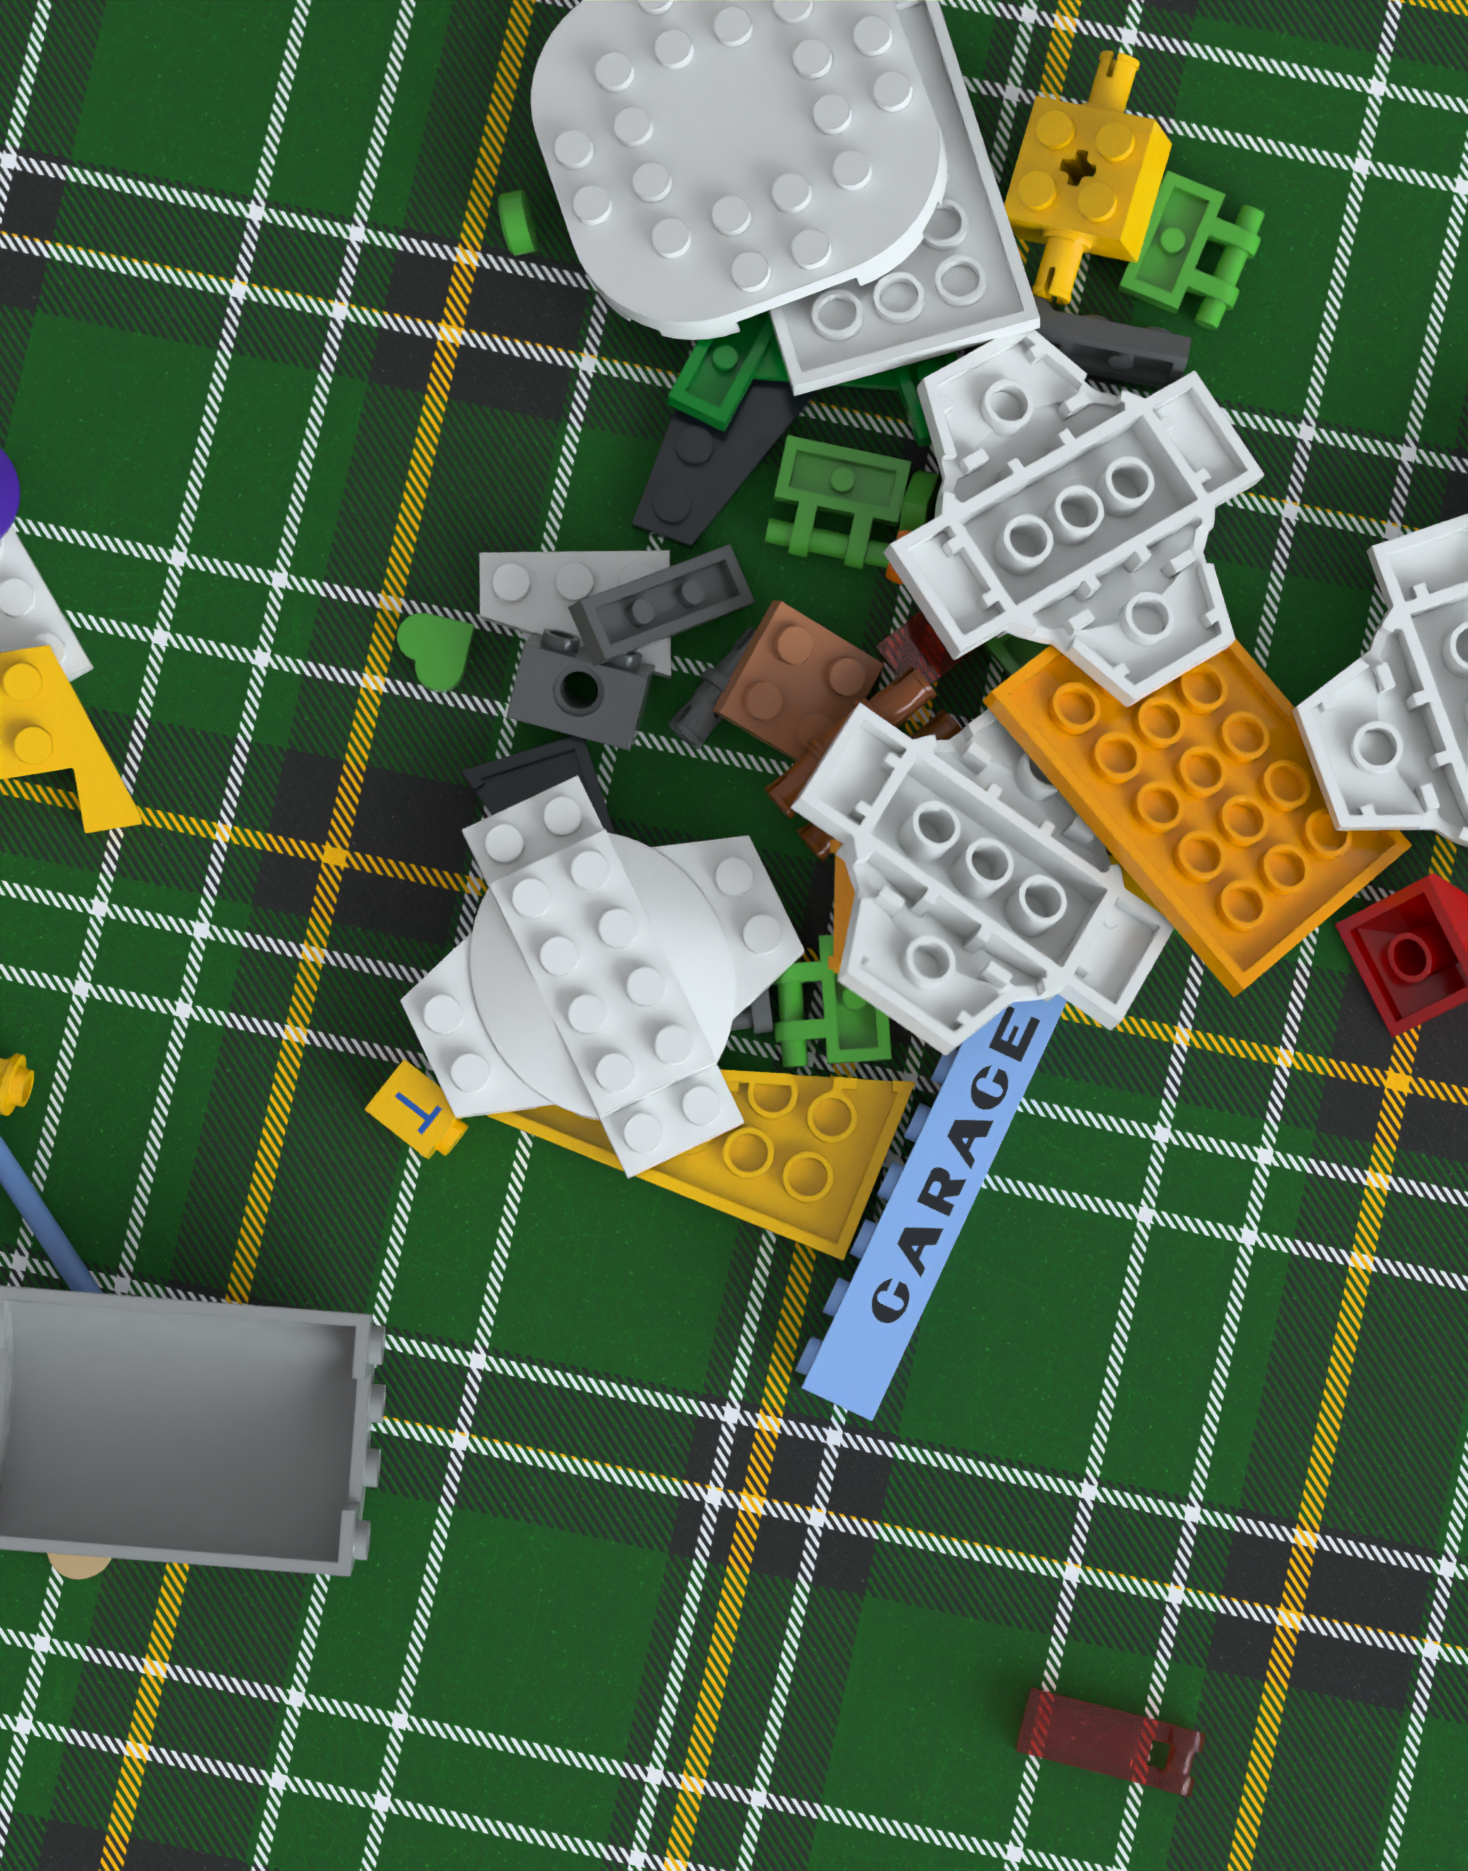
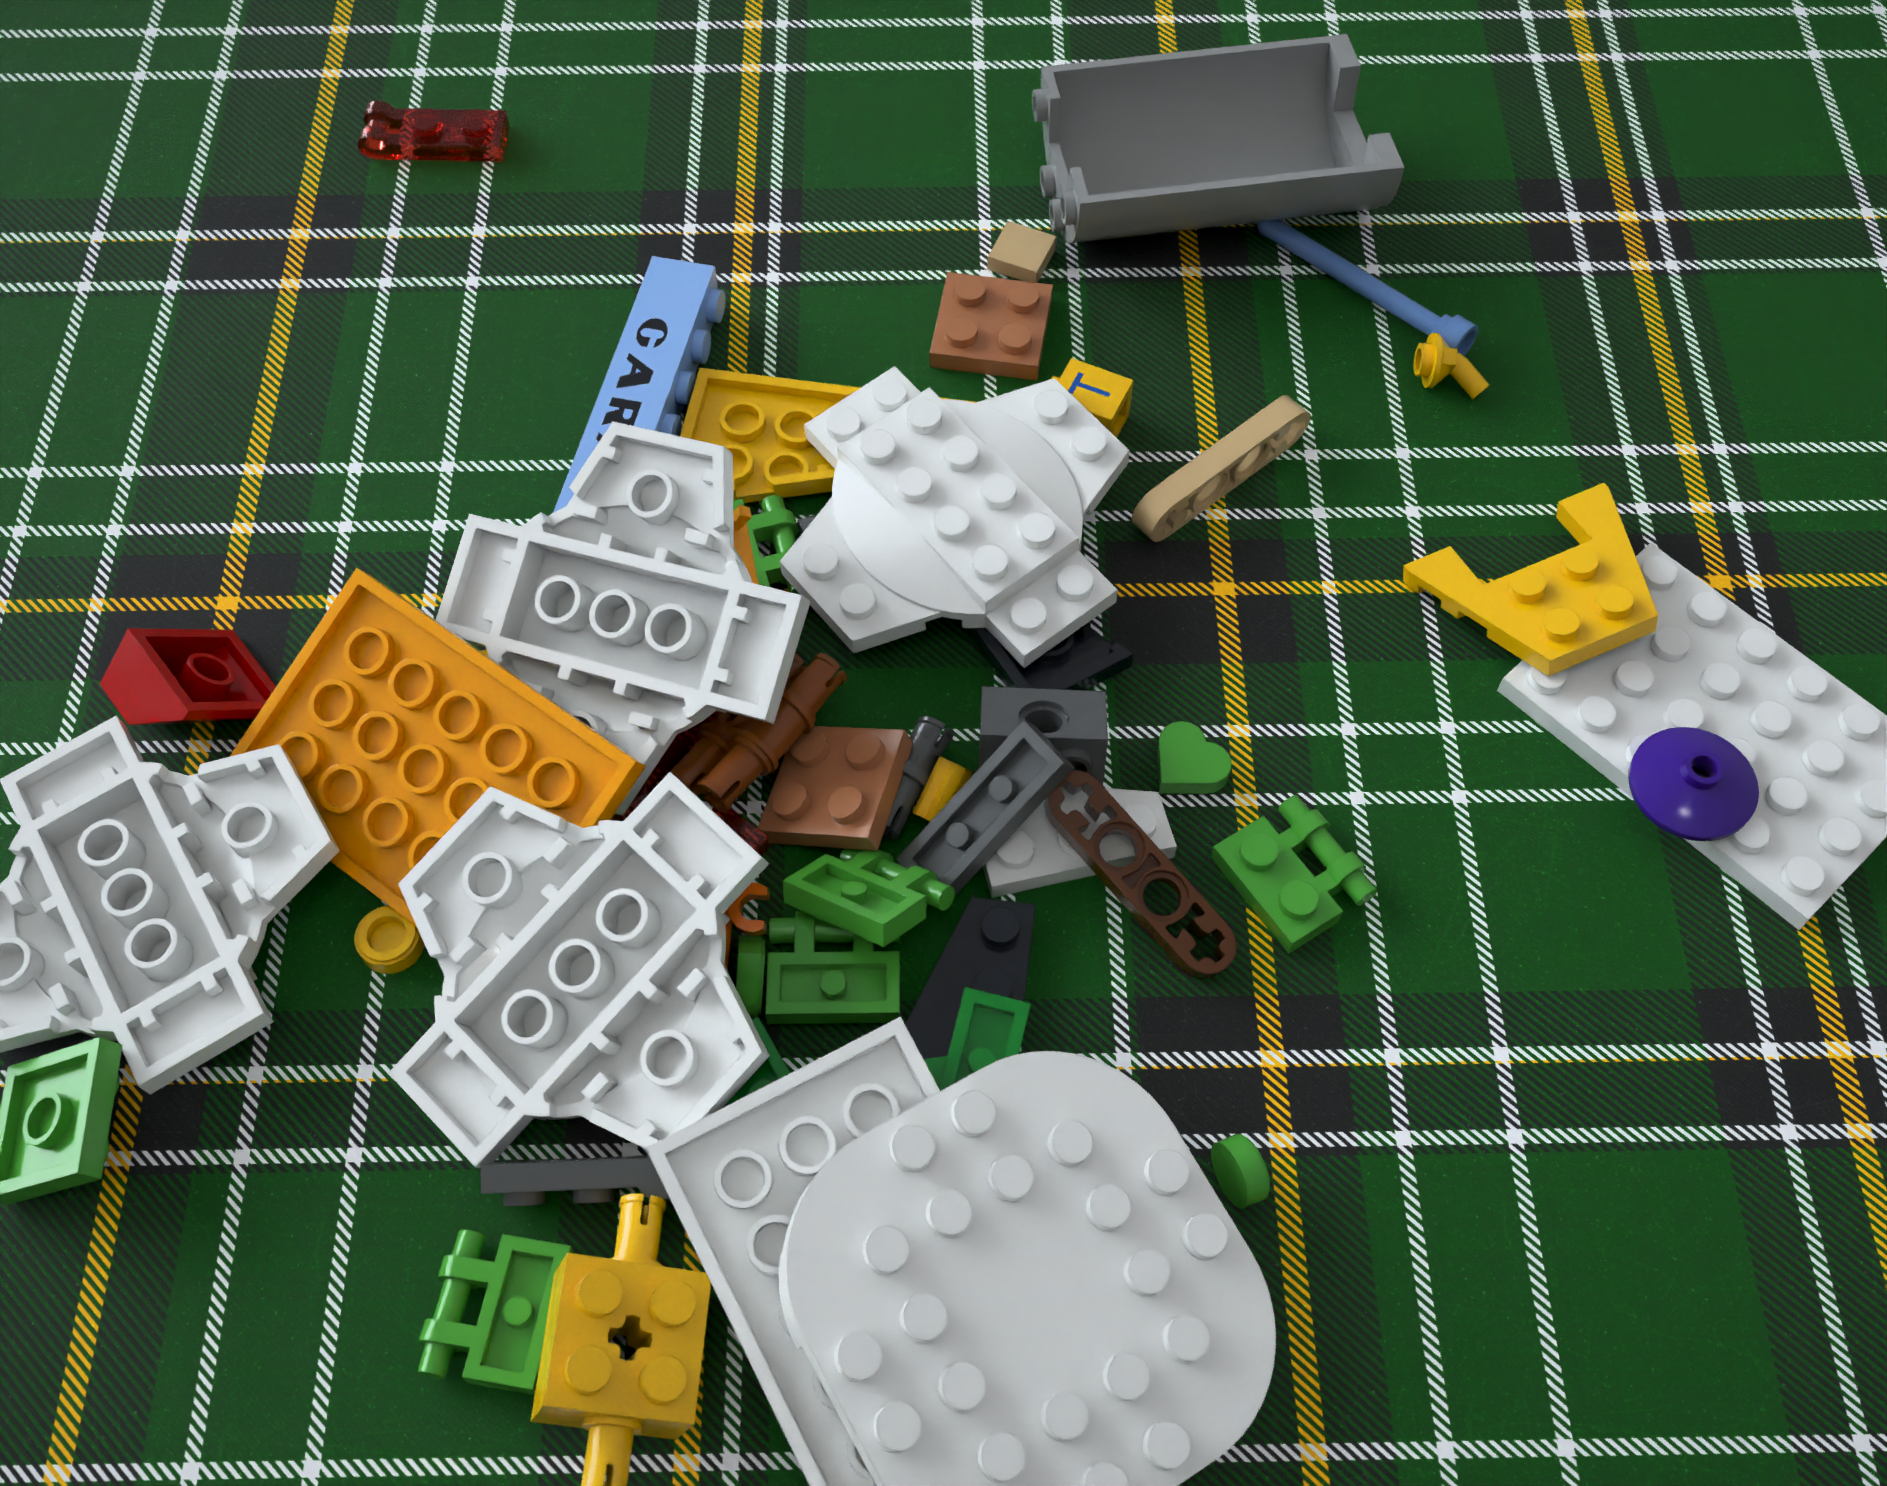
camera: 165 degrees right, 25 degrees down
none -> yellow tile [354,906,425,974]
none -> bright green plate [783,849,955,947]
none -> yellow piece [912,754,974,821]
none -> nougat plate [930,272,1053,381]
none -> tan tile [987,221,1057,283]
none -> reddish brown beam [1044,770,1237,979]
none -> tan beam [1132,395,1311,542]
none -> bright green plate [1210,795,1377,954]

